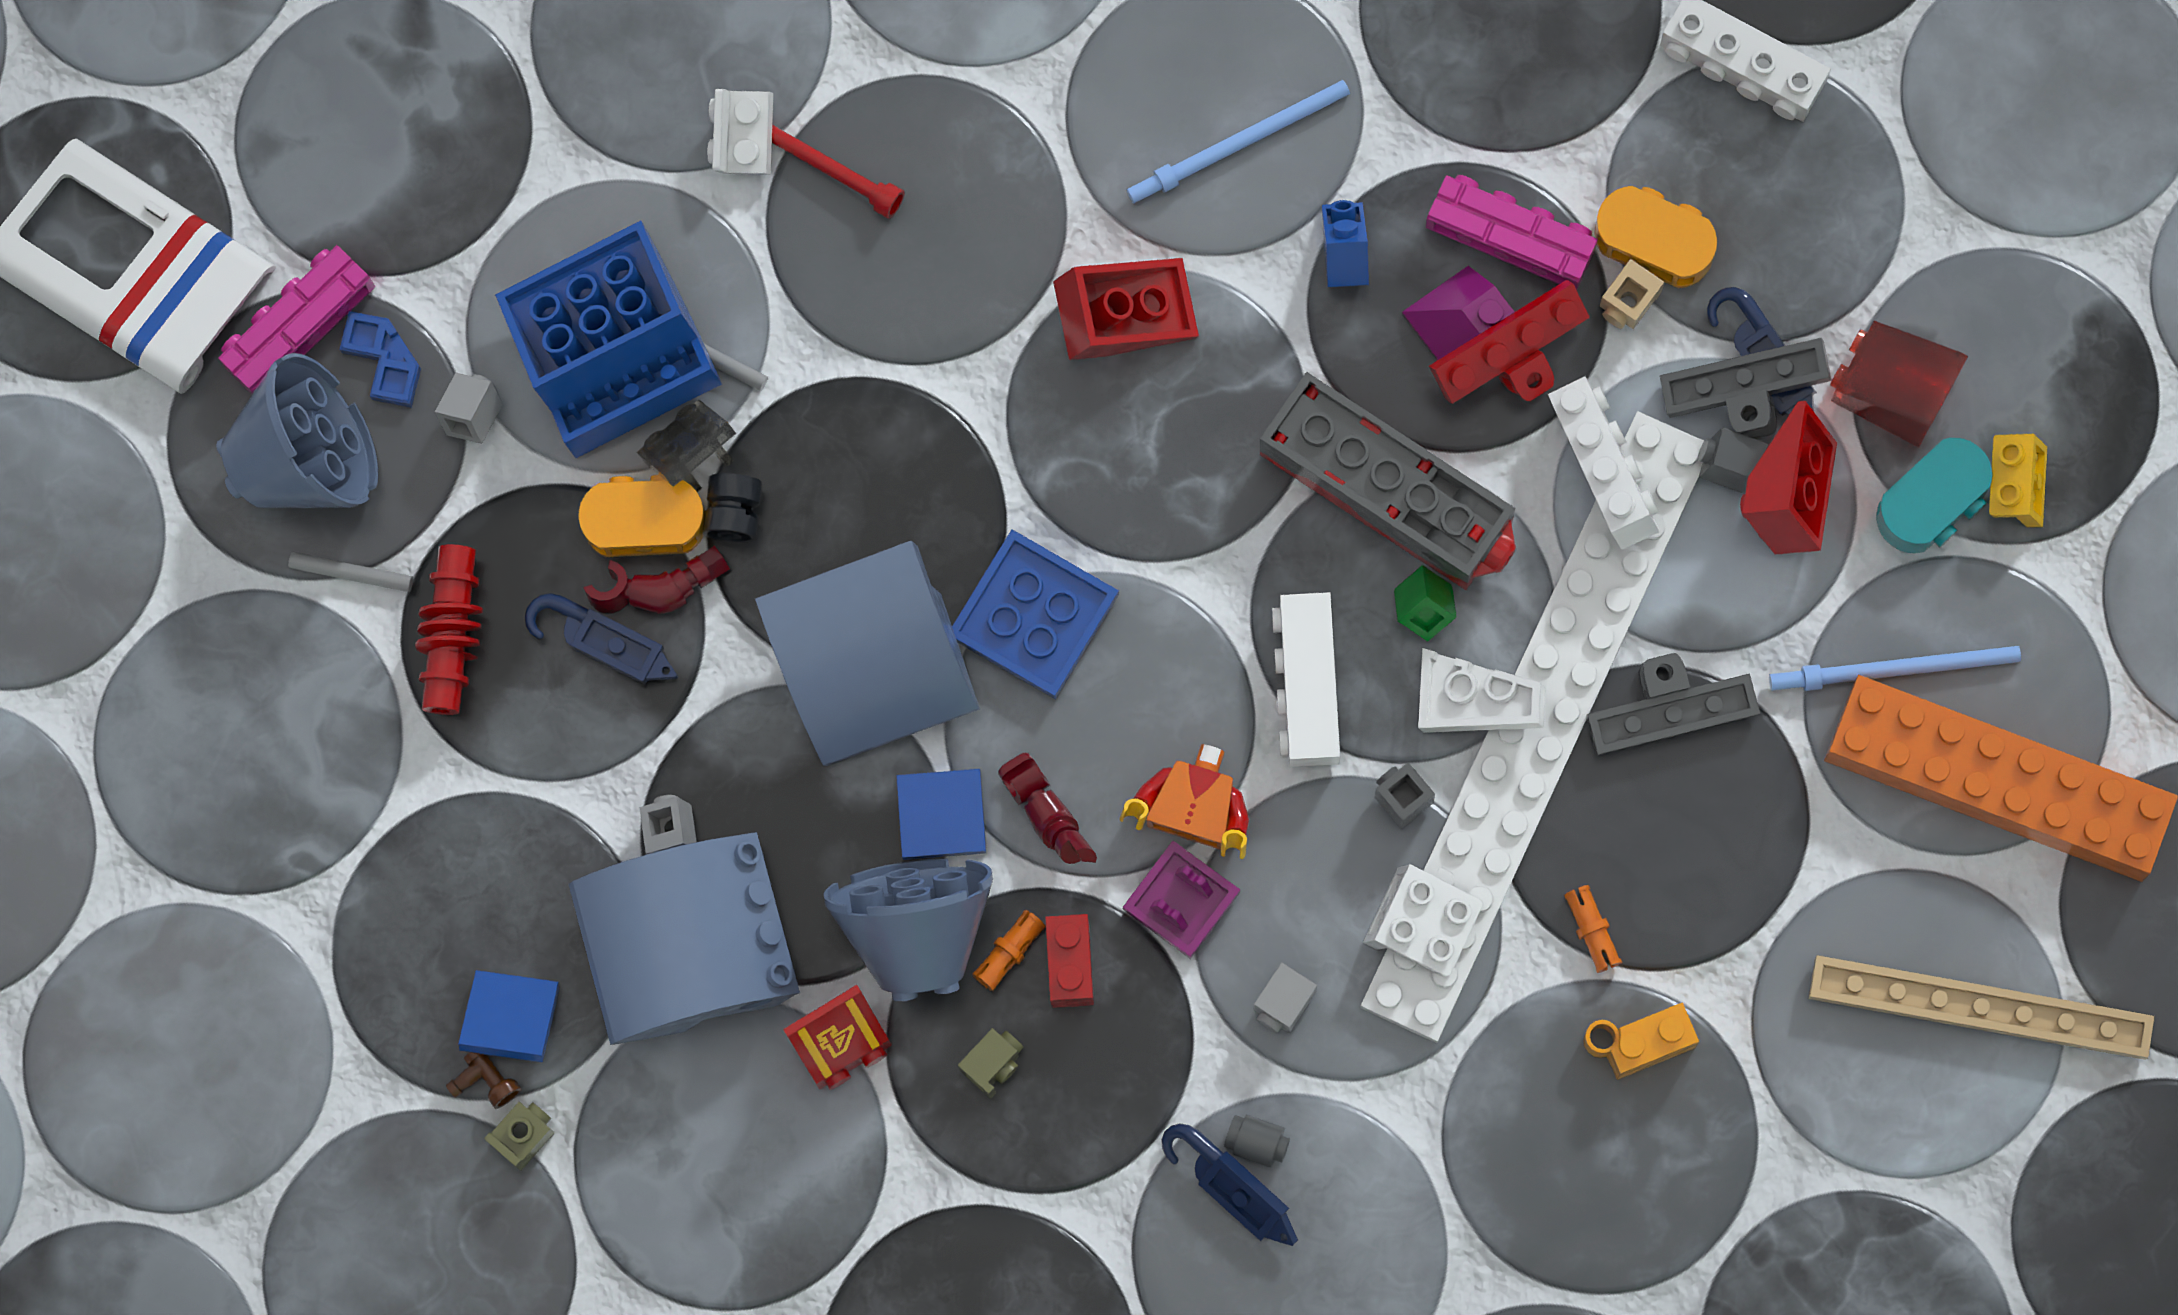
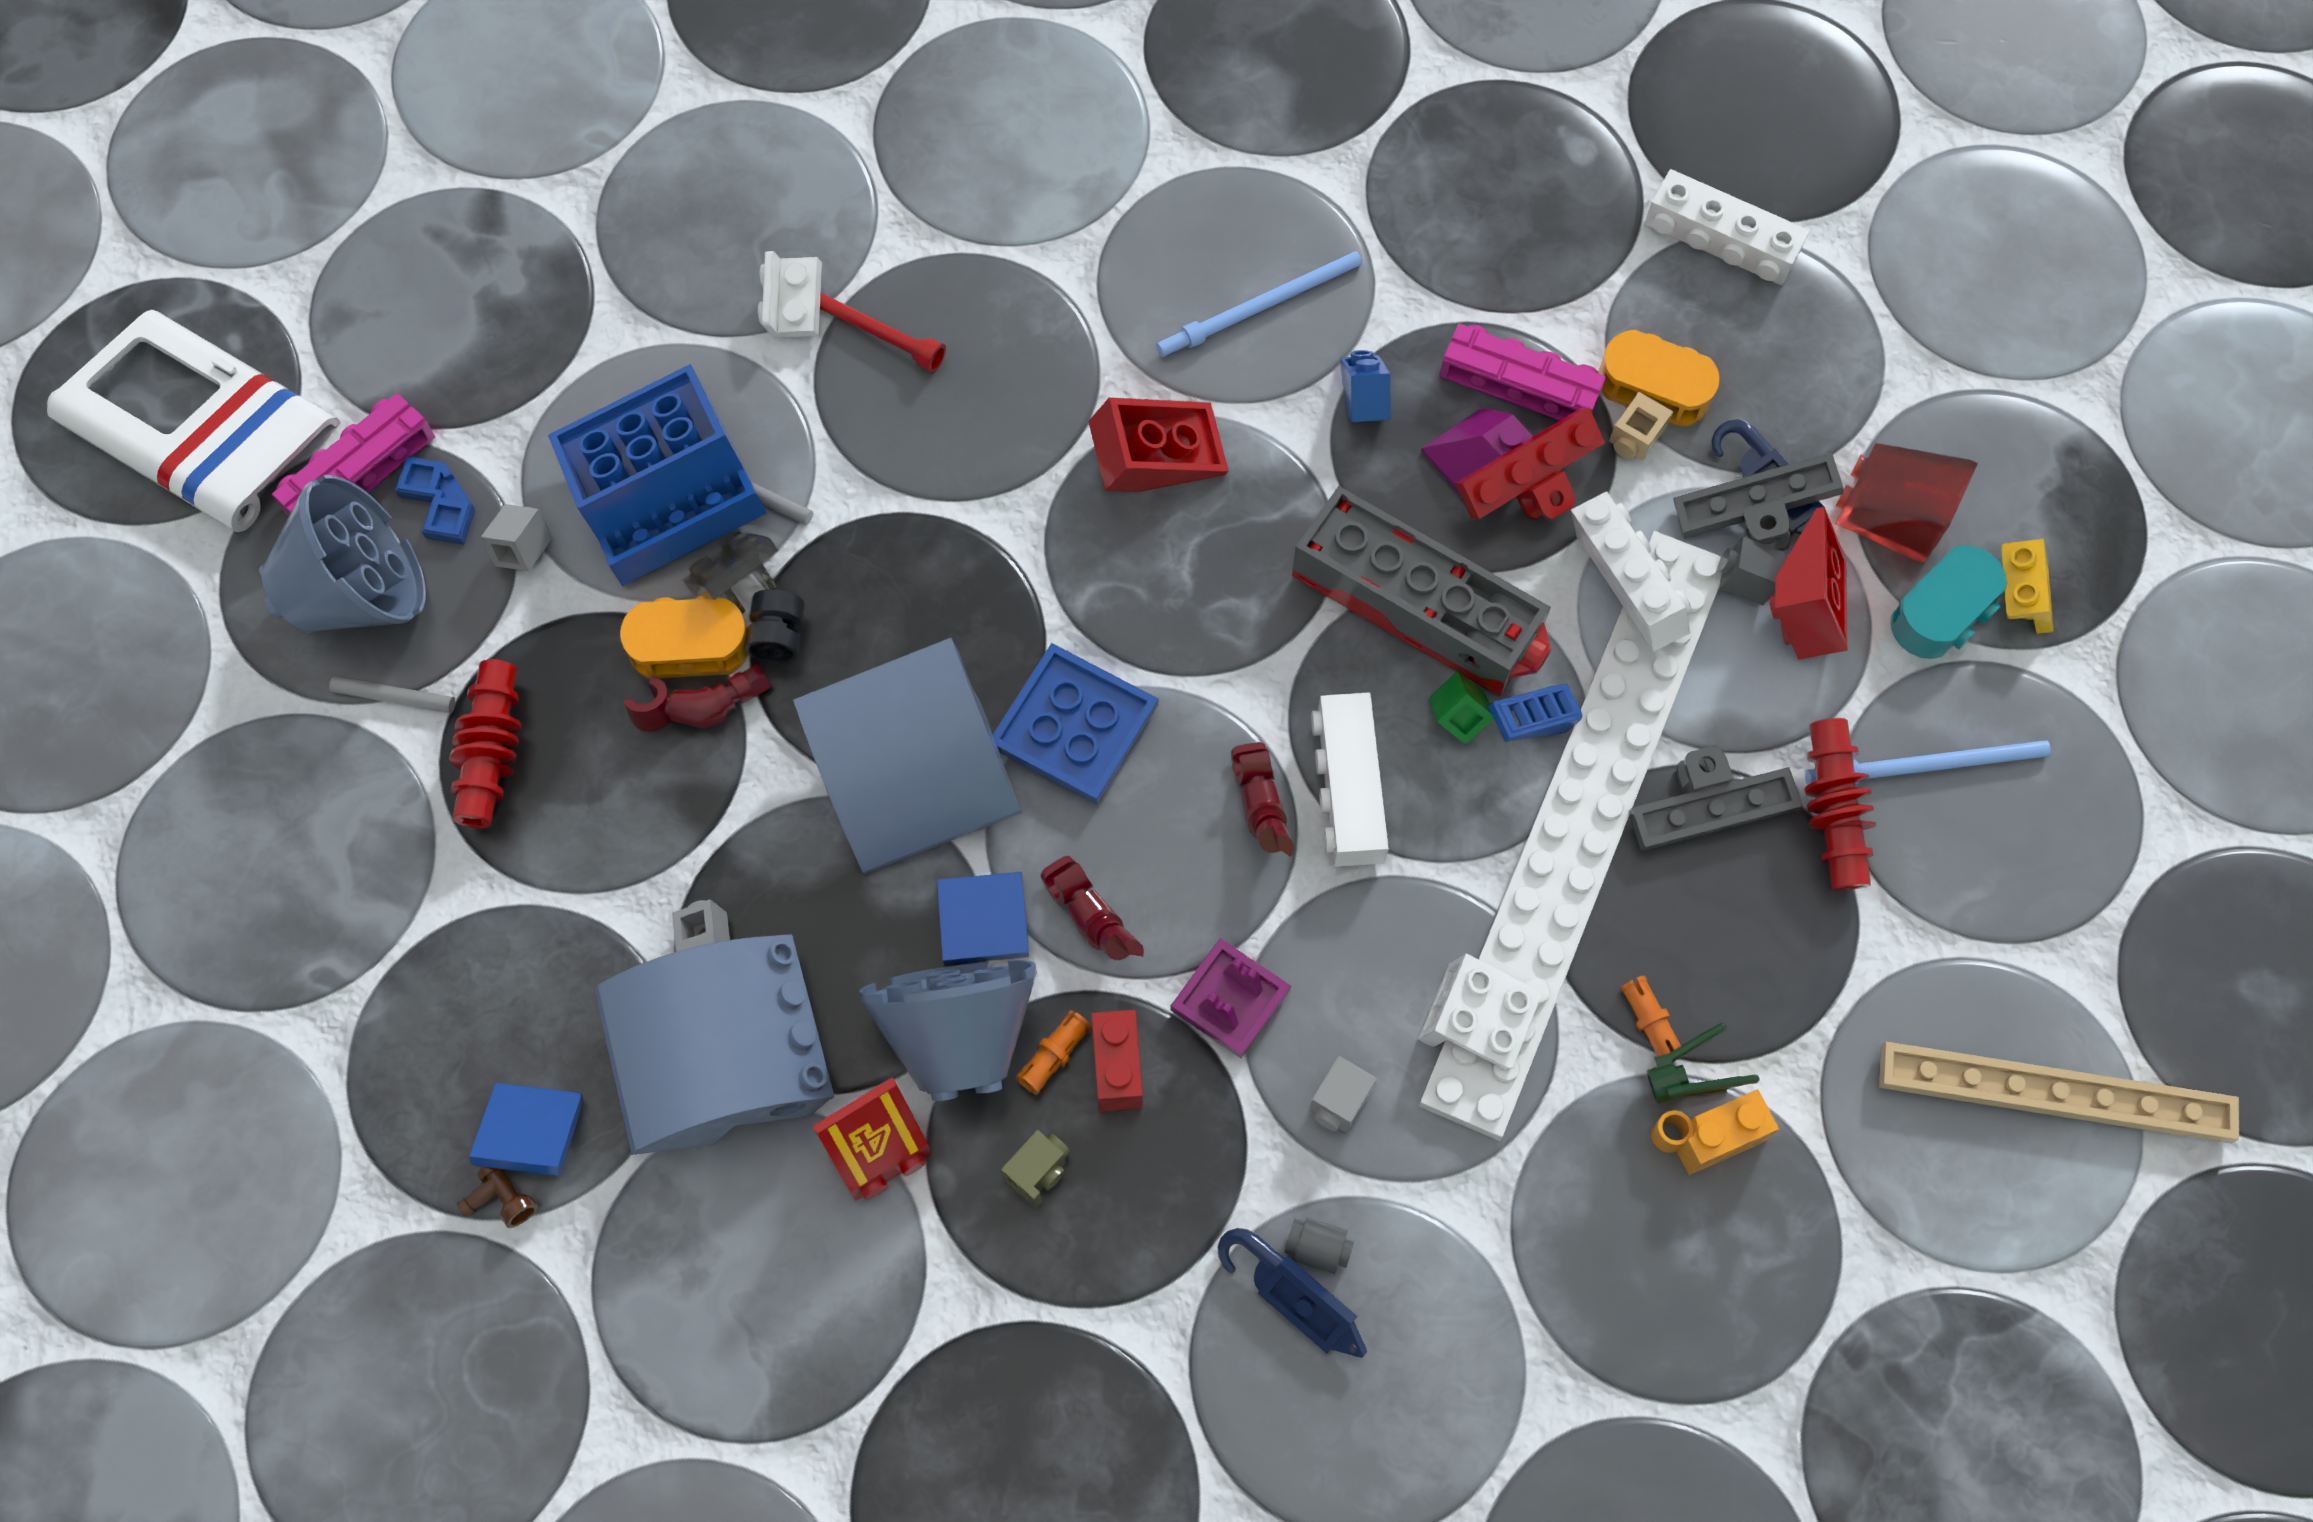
camera: 10 degrees left, 10 degrees down
olive brick [484,1101,555,1171] -> none
dark blue plate [525,593,678,685] -> none
torso [1119,744,1249,859] -> none
dark grey brick [1375,762,1435,830] -> none
white wing [1418,648,1545,733] -> none
orange brick [1824,674,2178,882] -> none
none -> dark red piece [1231,742,1294,857]
none -> blue slope [1488,684,1582,742]
none -> dark green plant [1647,1023,1760,1104]
none -> red piece [1804,718,1876,891]

